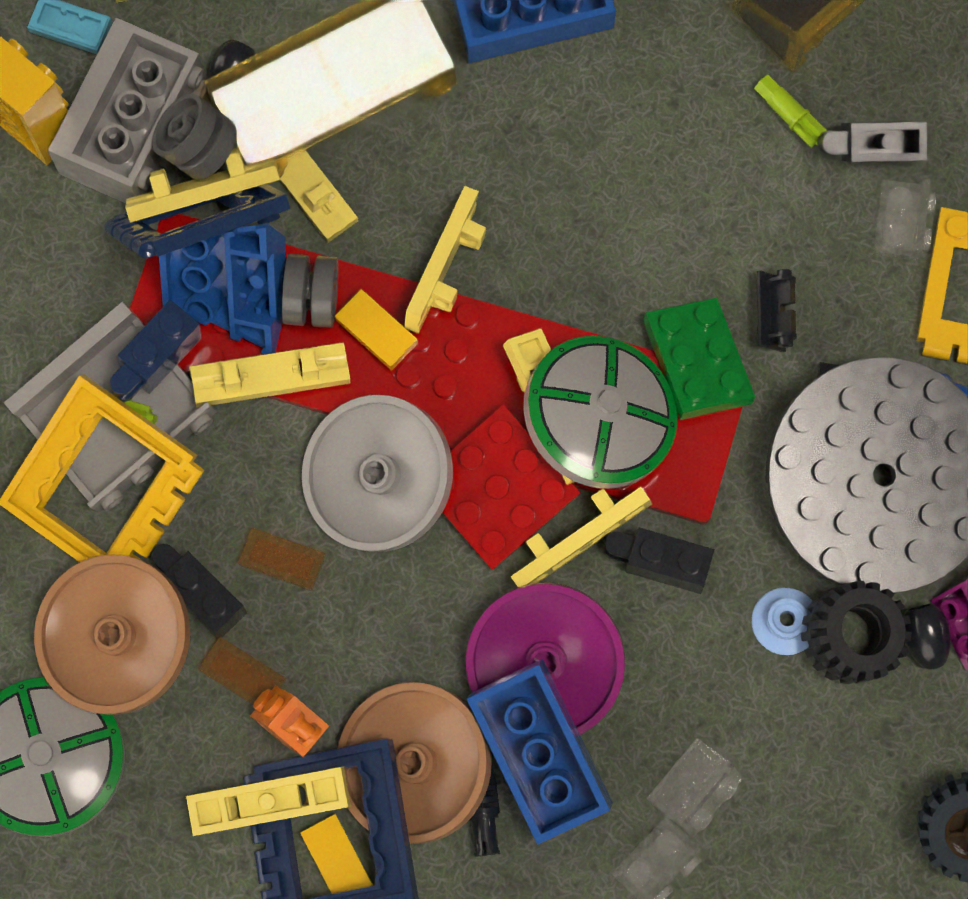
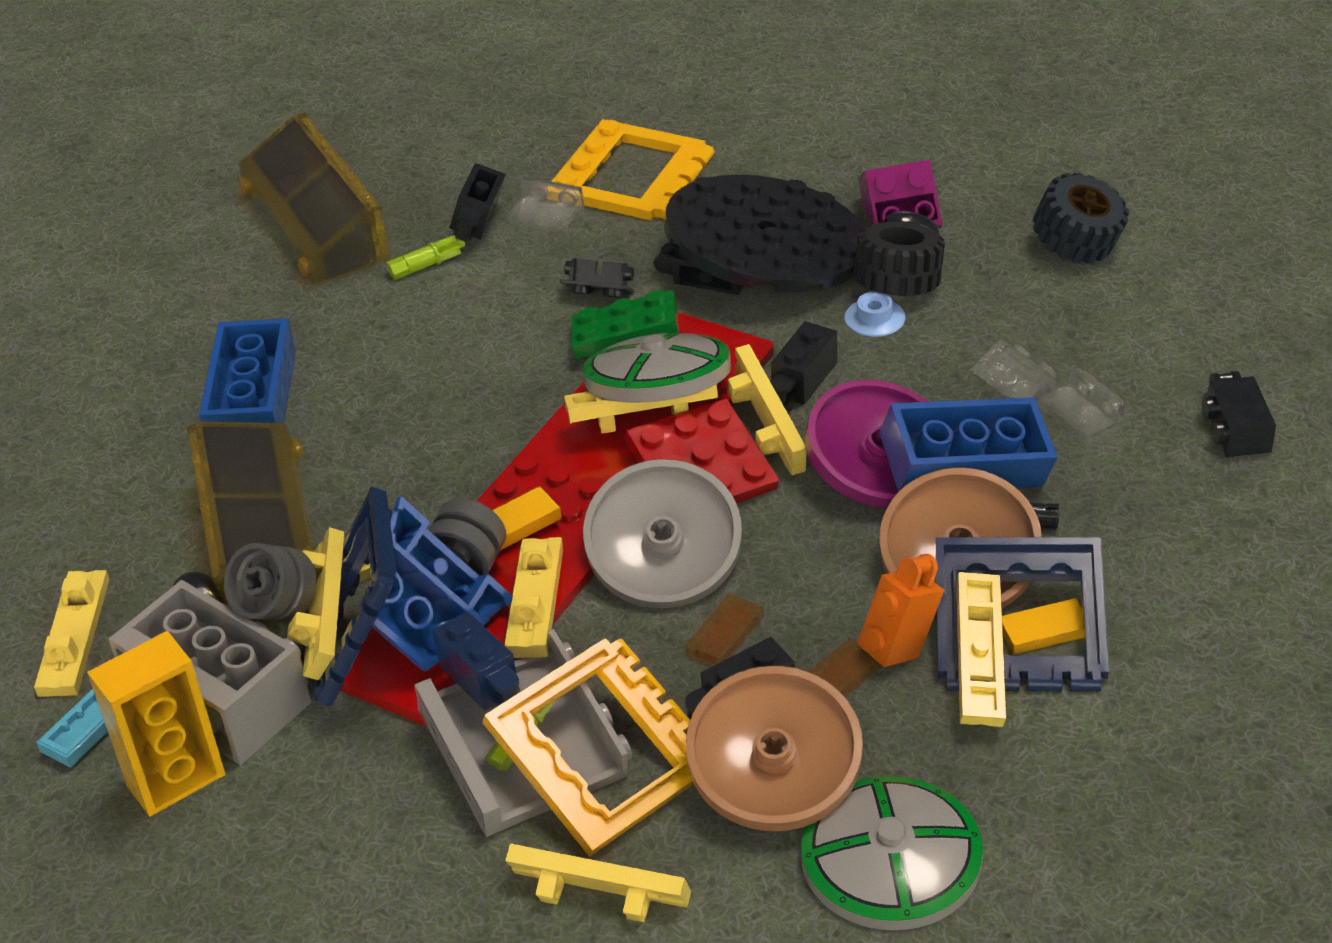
camera: 75 degrees left, 35 degrees down
light yellow hinge [404,186,486,334] -> none

